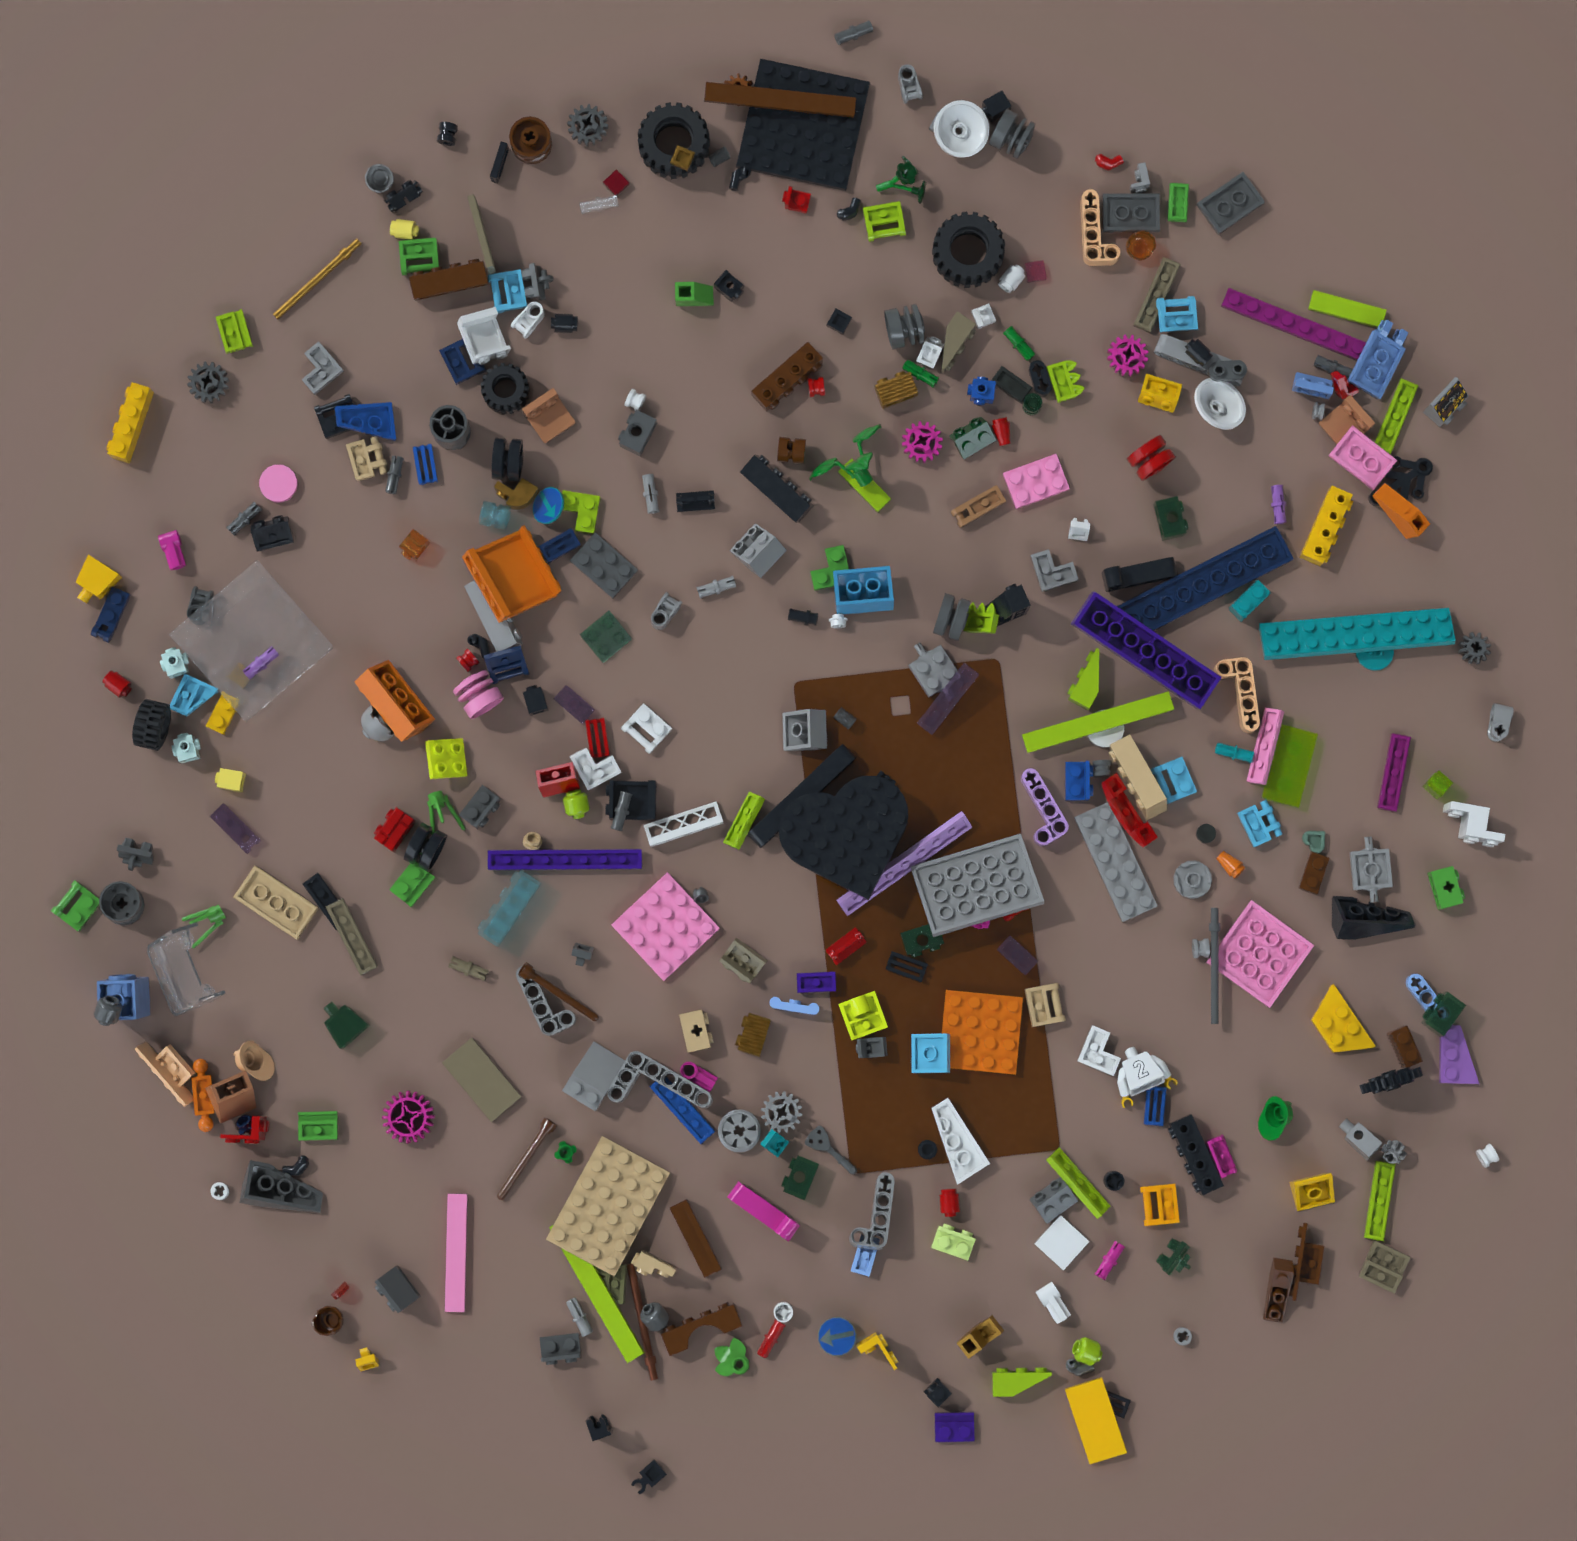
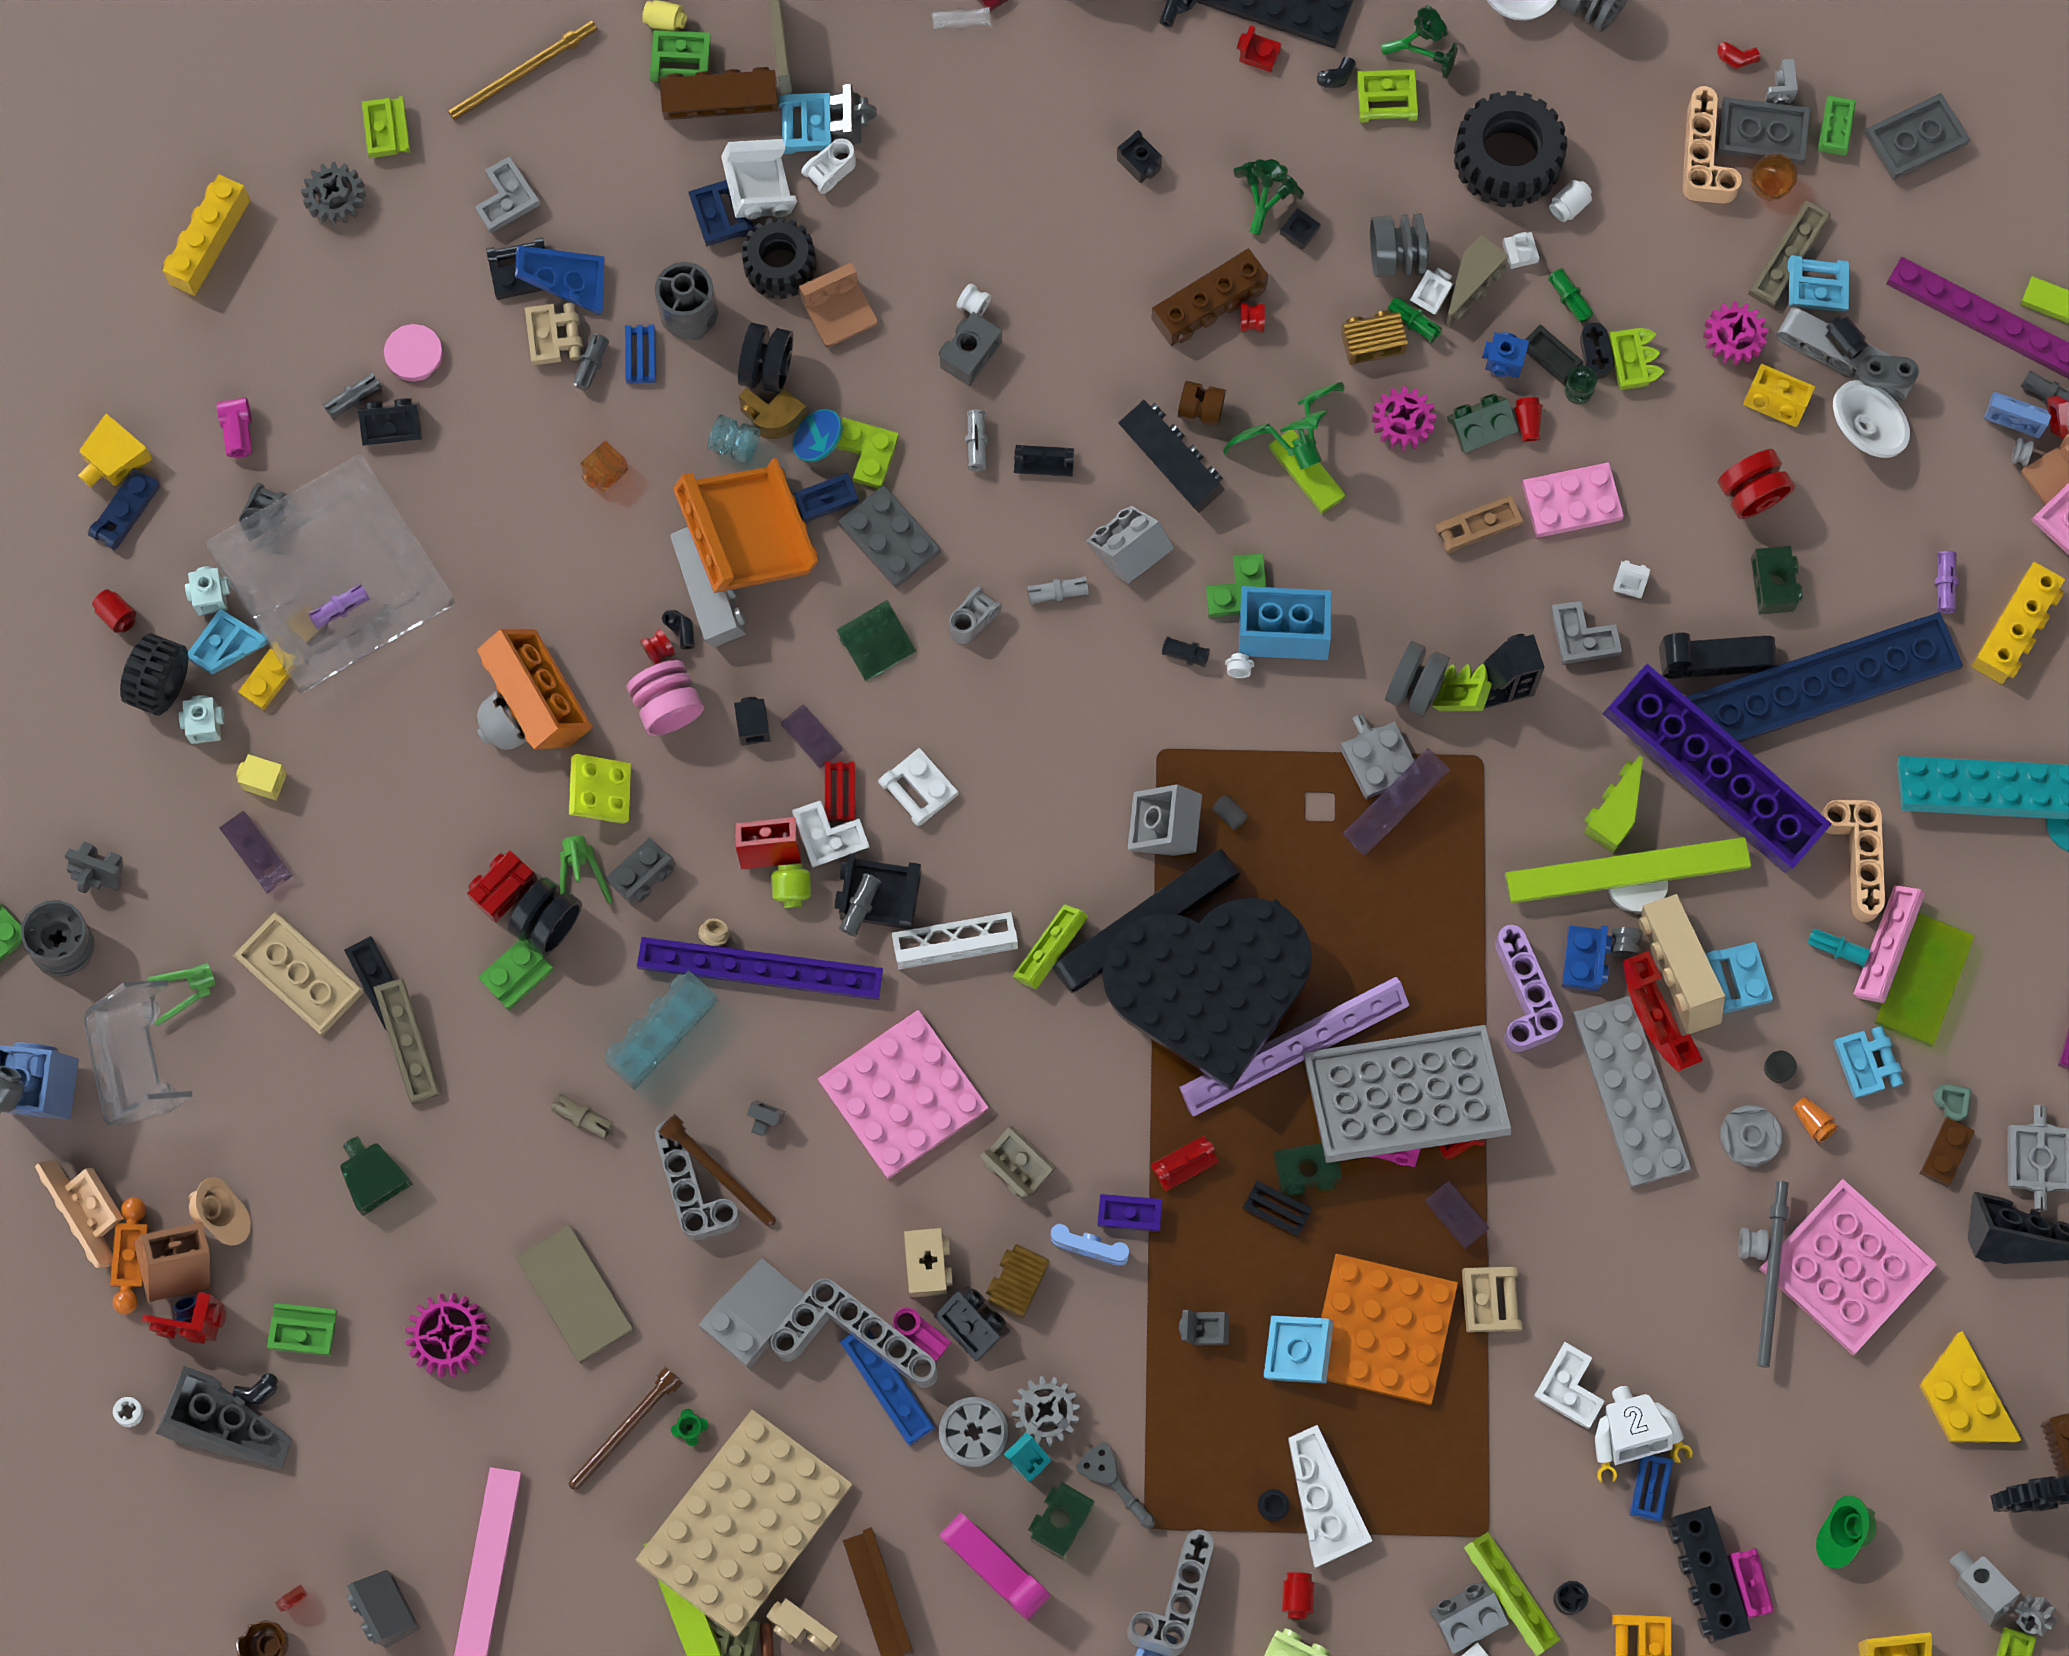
camera: 10 degrees right, 10 degrees down
dark blue plate [484,645,529,684] -> none
black brick [551,314,578,333] -> none
bright green slope [675,282,714,306] -> none
dark grey hinge [693,887,709,904] -> none
neon yellow plate [838,991,888,1041] -> none
clear pink tile [1025,260,1047,283] -> none
teal brick [1229,580,1271,622] -> none
none -> black bracket [934,1286,1010,1362]
none -> dark green plant [1233,159,1304,235]

